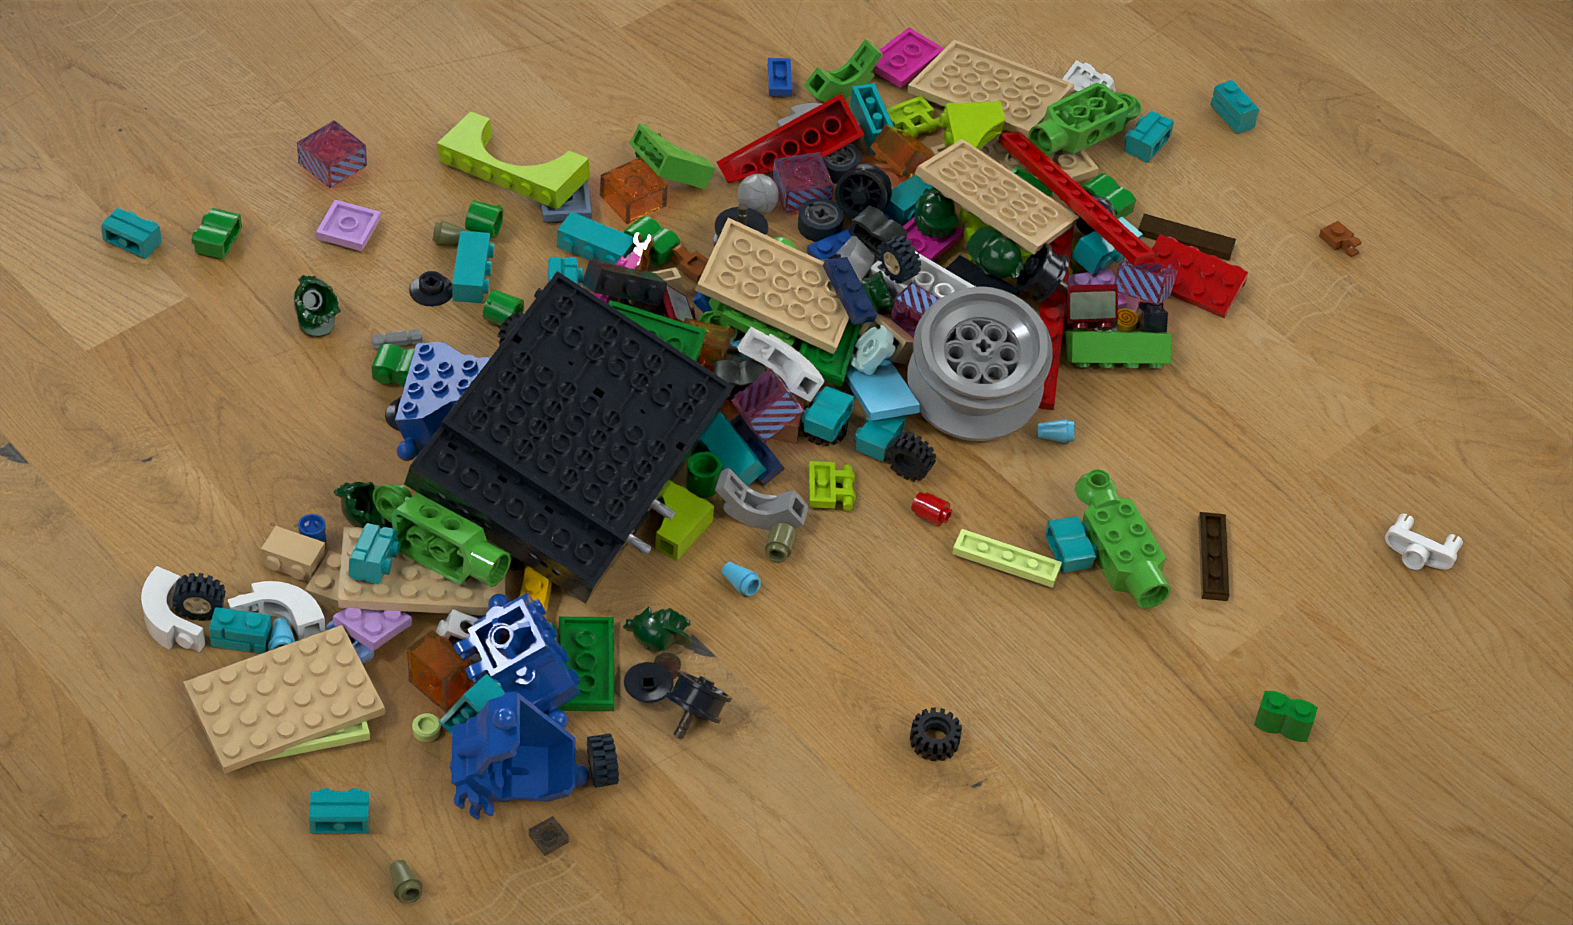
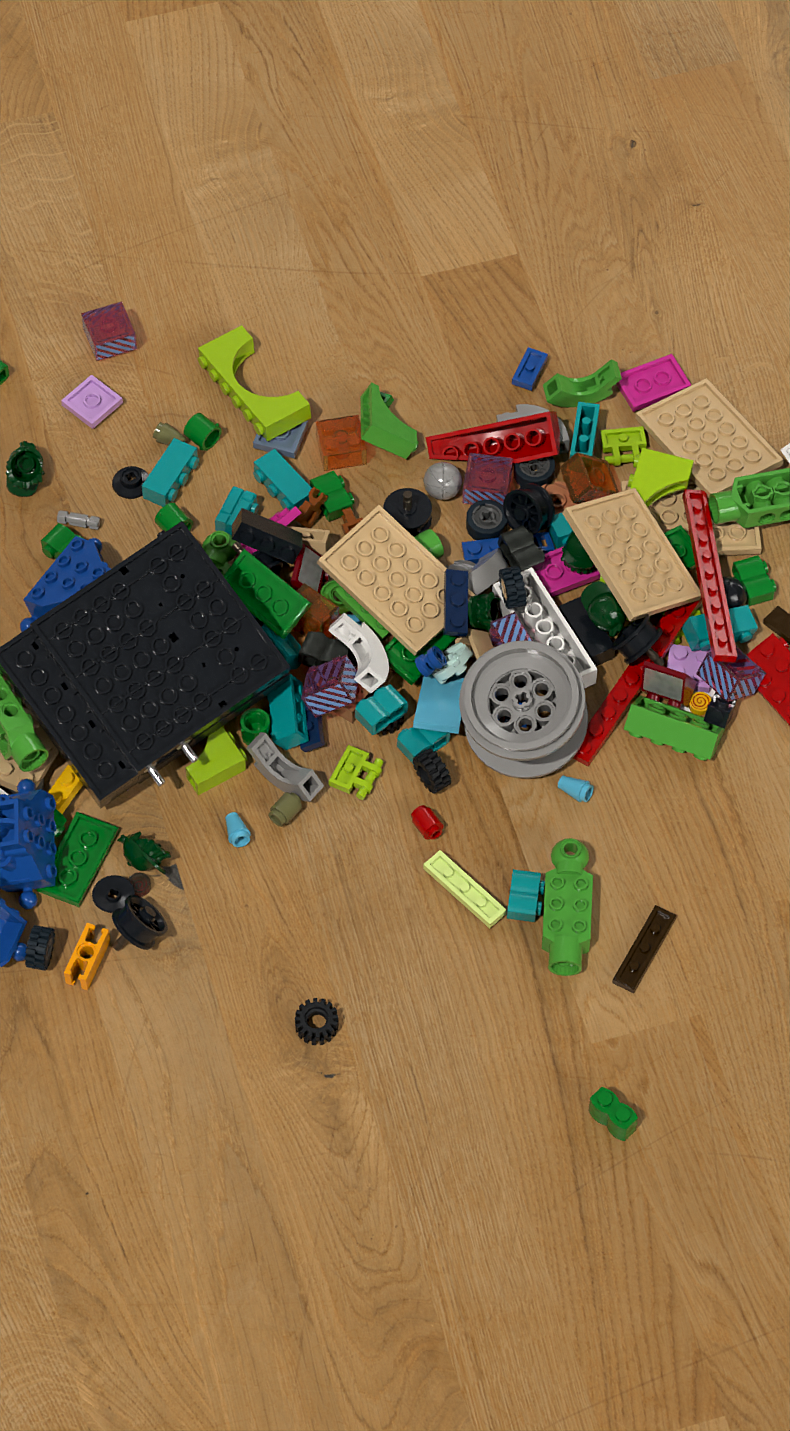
camera: 30 degrees right, 10 degrees up
none -> light orange piece [64,923,111,991]
none -> blue wheel [415,646,447,677]

